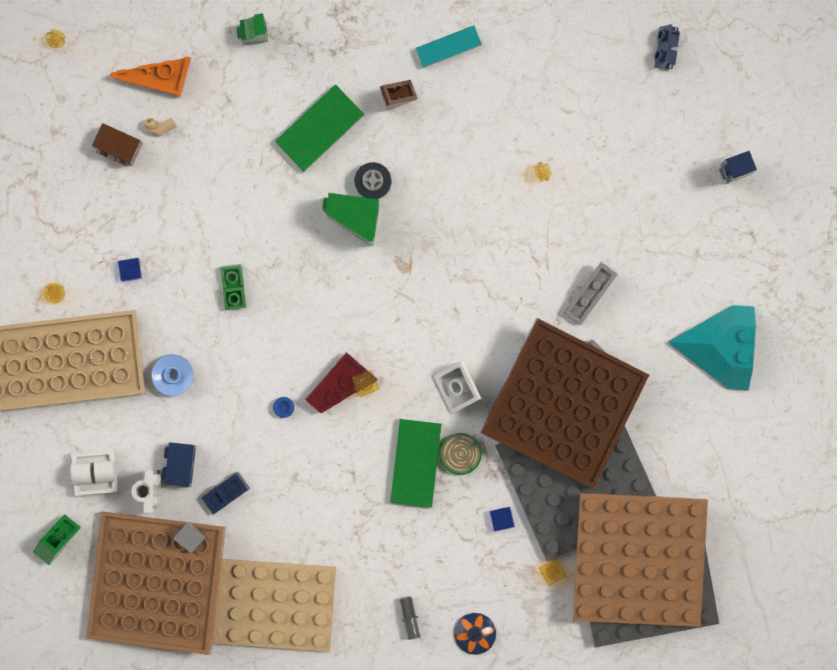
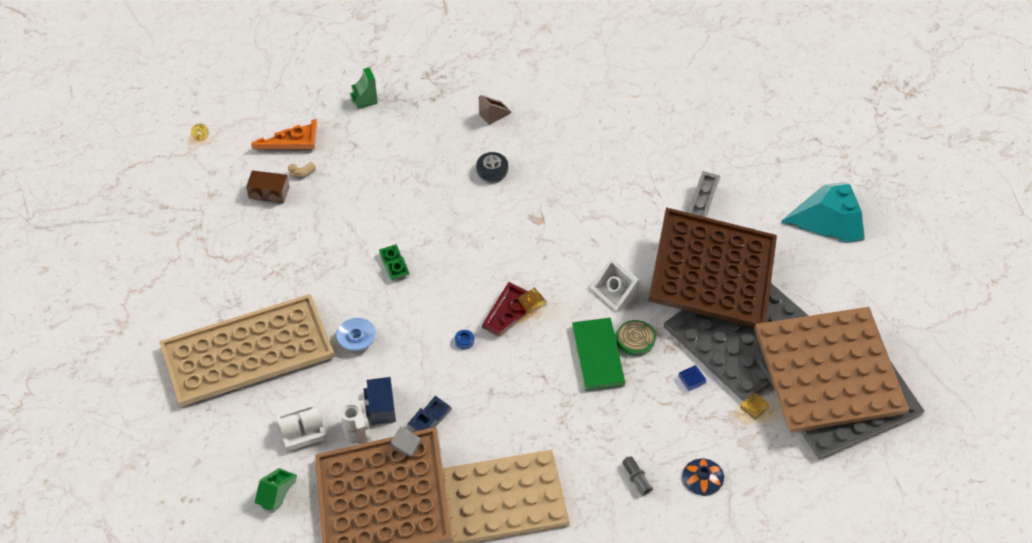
camera: 15 degrees left, 35 degrees down
clear yellow plate [44,282,65,304] -> none
clear blue tile [118,258,142,282] -> none
green tile [275,84,364,172] -> none
green slope [322,193,380,245] -> none
teal tile [416,25,482,68] -> none
clear yellow plate [534,161,552,182] -> none
dark blue hinge [654,24,680,69] -> none
dark blue brick [719,150,757,184] -> none

